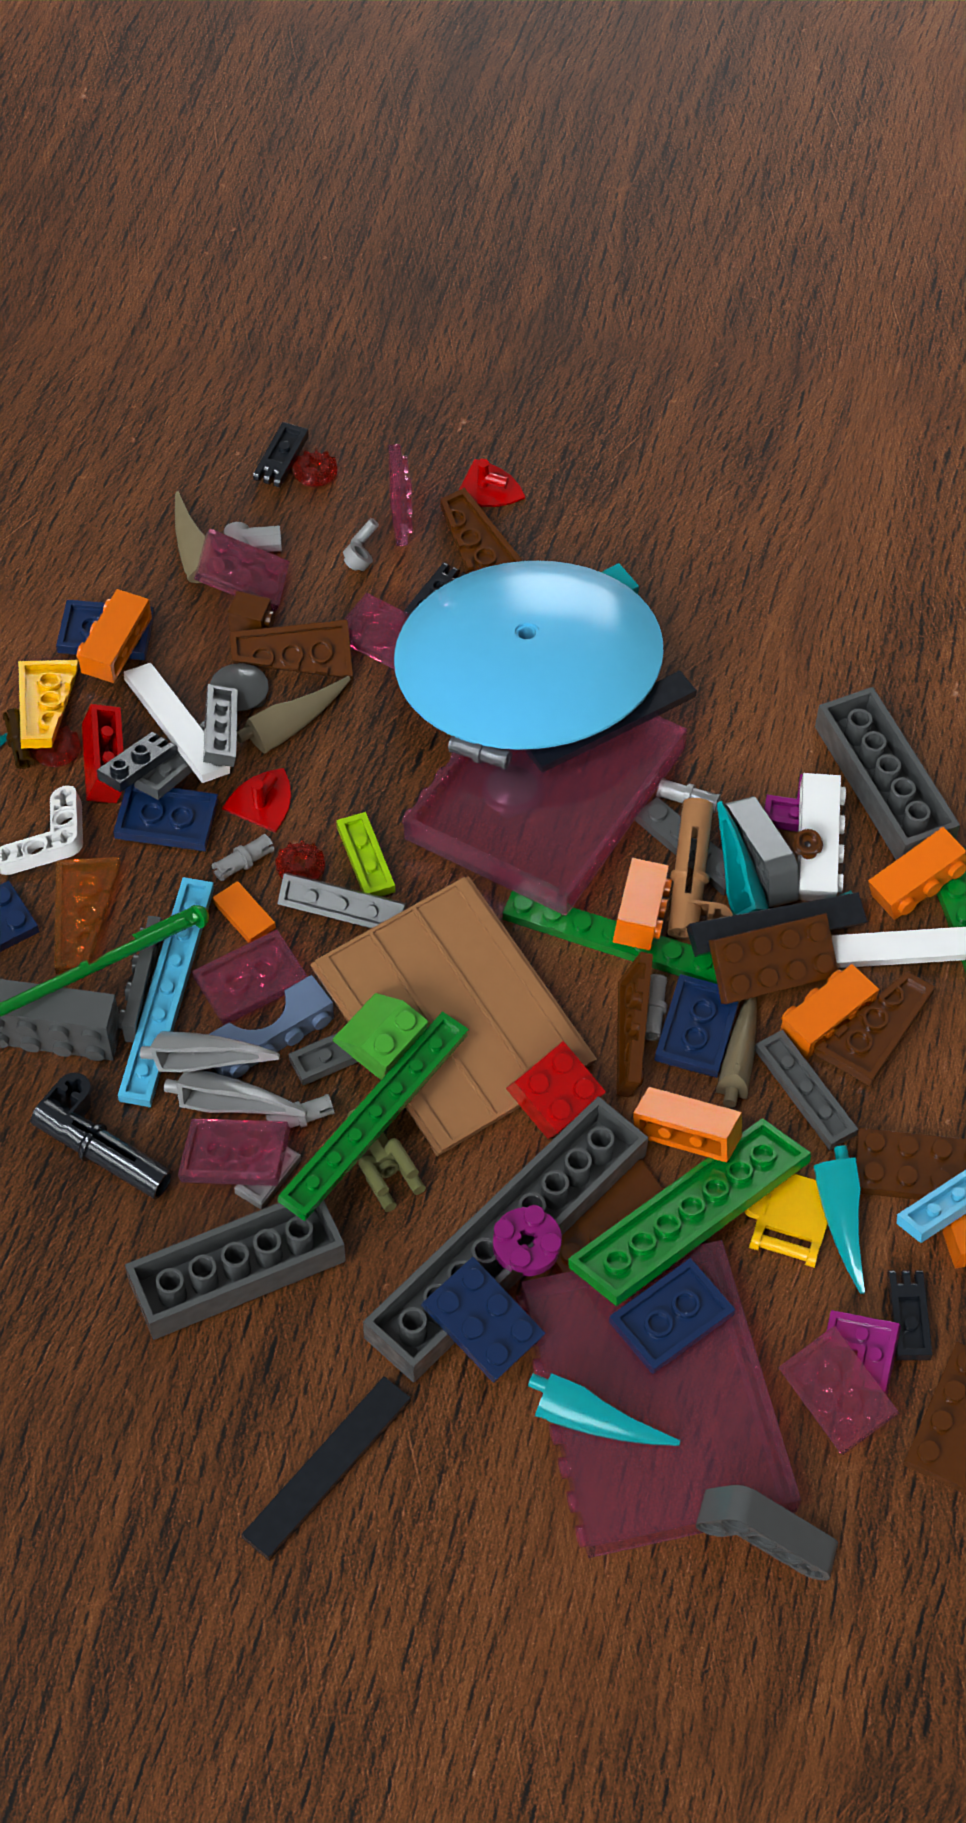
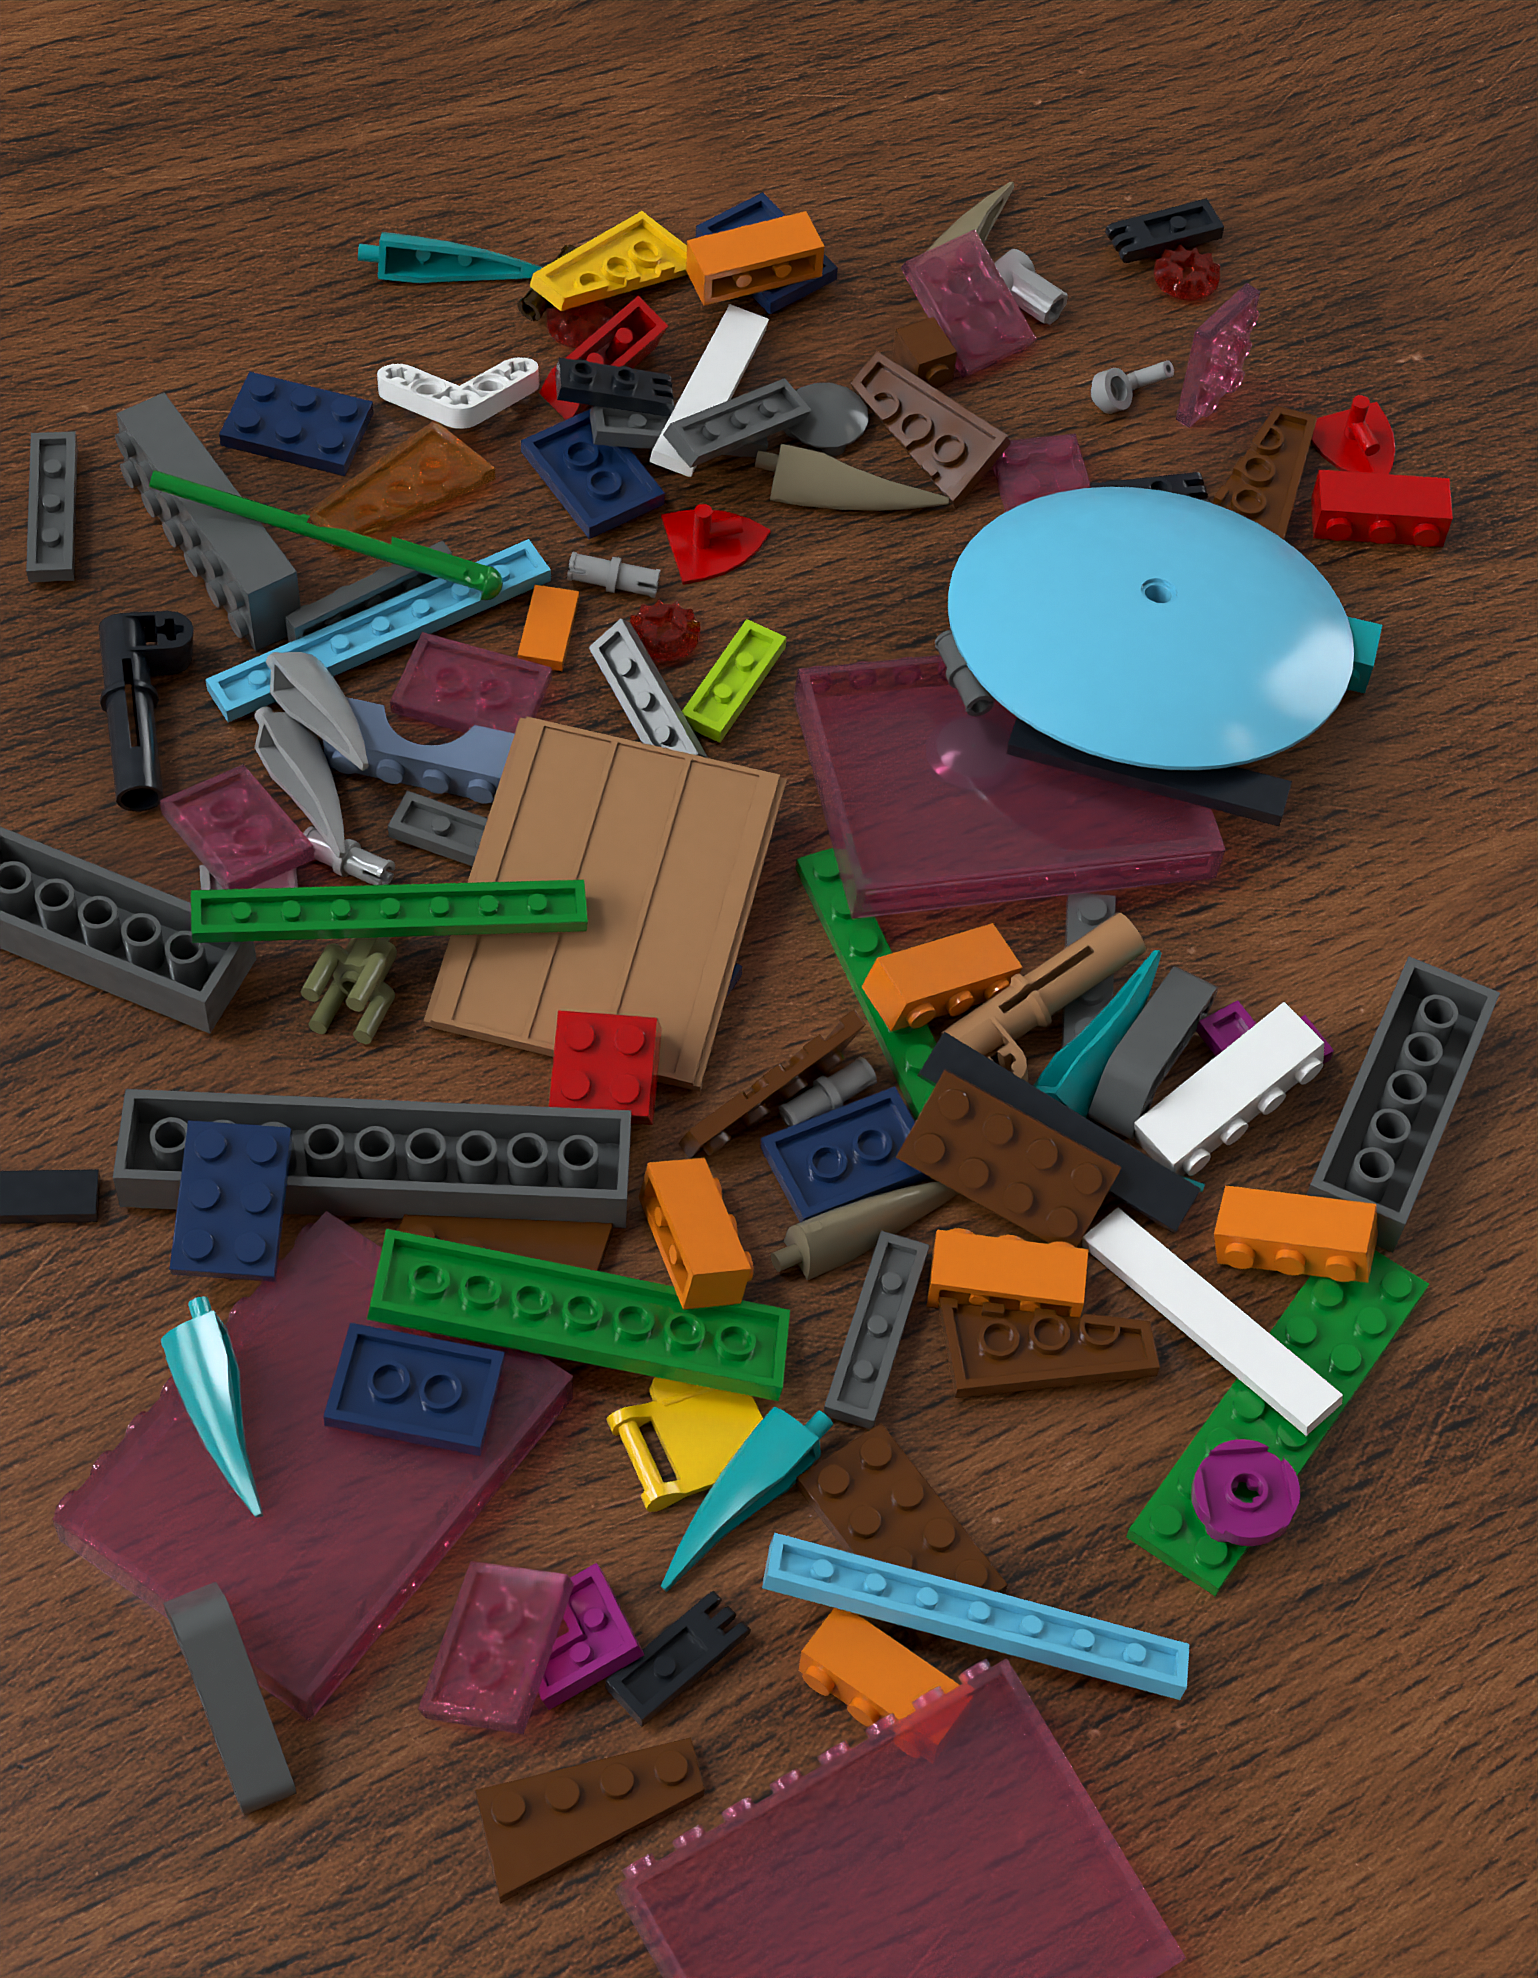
camera: 45 degrees right, 0 degrees up
bright green slope [333,993,428,1080] -> none
magenta plate [492,1205,562,1276] -> none
light grey pin [657,778,721,813] -> none
reddish brown plate [792,829,823,859] -> none
none -> red brick [1311,470,1453,547]

